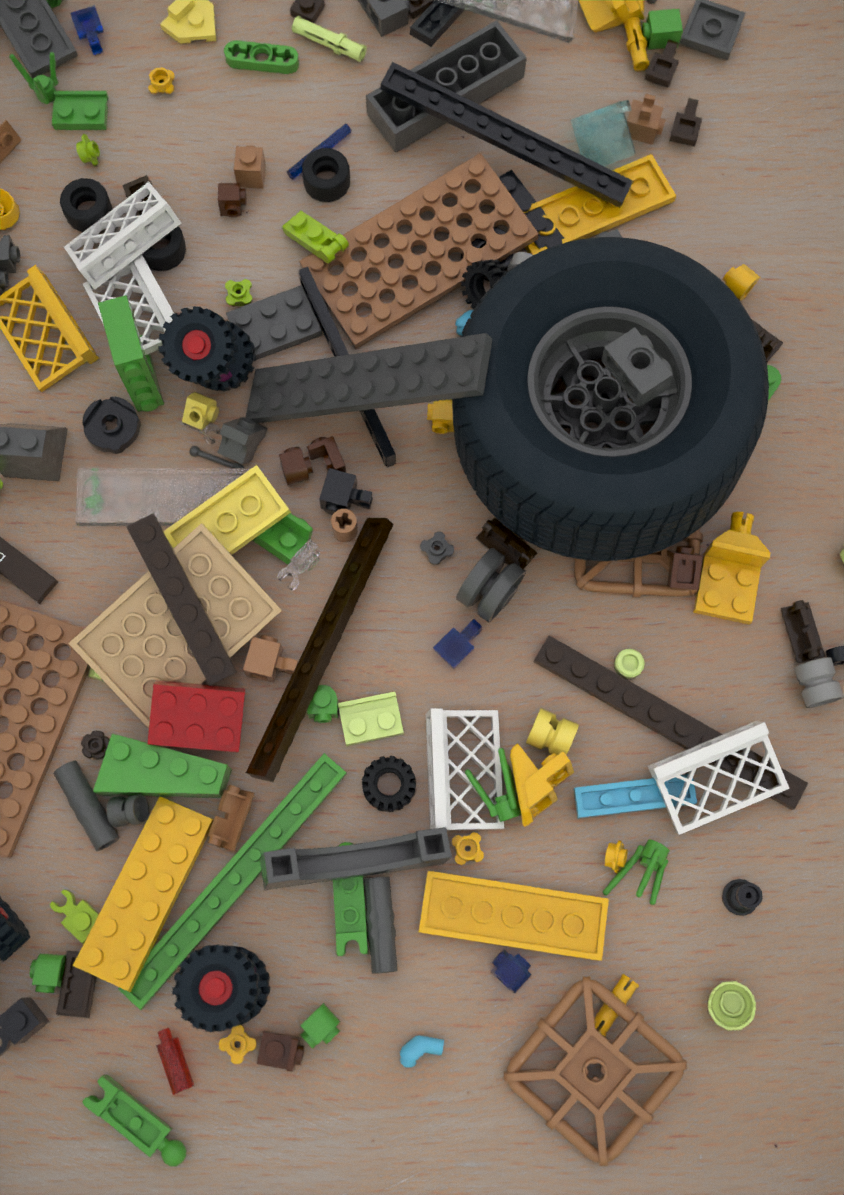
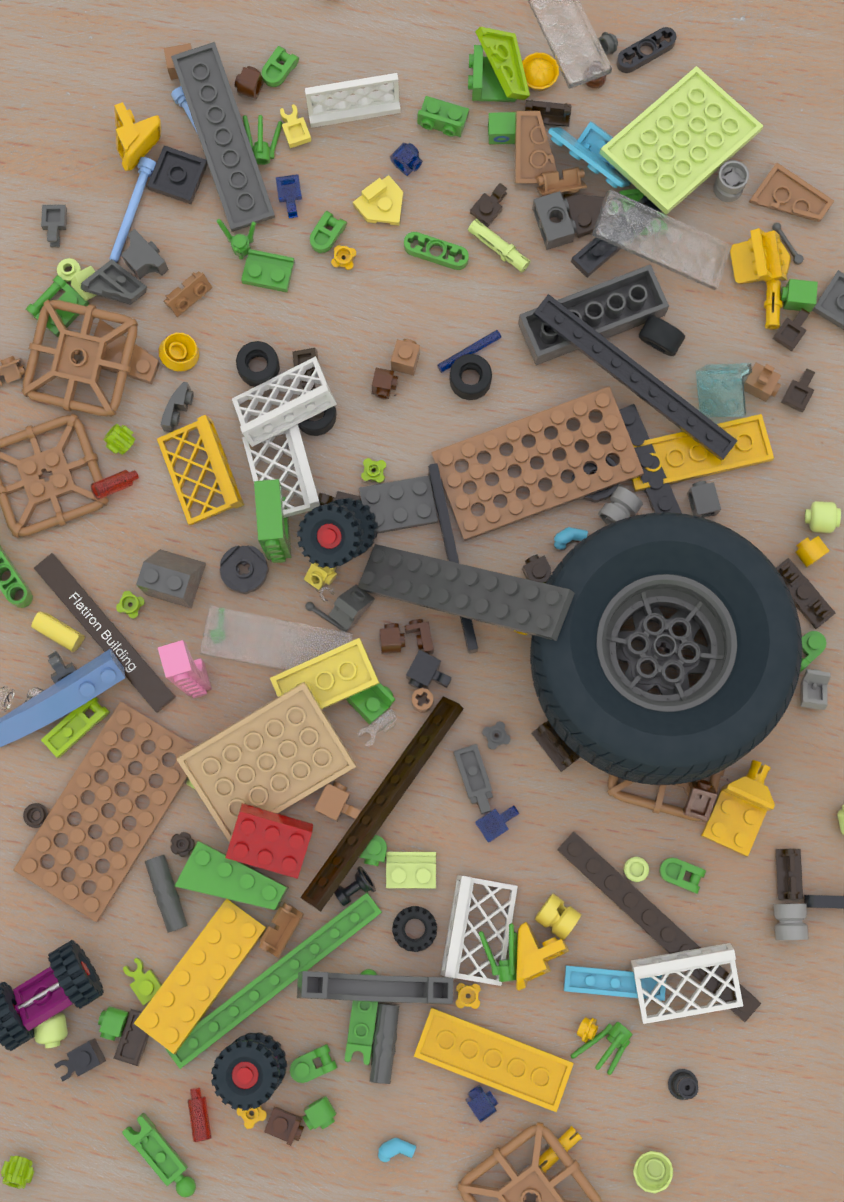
camera: 15 degrees right, 5 degrees up
lime plate [76,134,100,166] -> none
dark grey wheel [107,794,149,827] -> none
dark brown plate [126,513,237,686] -> none
lime plate [282,211,349,264] -> none
dark grey wheel [456,548,526,623] -> none
black tyre [461,259,508,310] -> none
dark grey brick [602,328,673,408] -> none
none -> bright pink arch [158,640,212,698]
none -> bright green plate [290,1044,338,1083]
none -> bright green plate [310,211,347,253]
none -> black piece [334,866,376,906]
none -> dark grey hinge [453,744,493,814]
none -> black tyre [639,316,685,356]
none -> bright green plate [659,858,706,894]
none -> light grey bracket [801,669,831,710]
none -> yellowish green head [805,501,841,533]

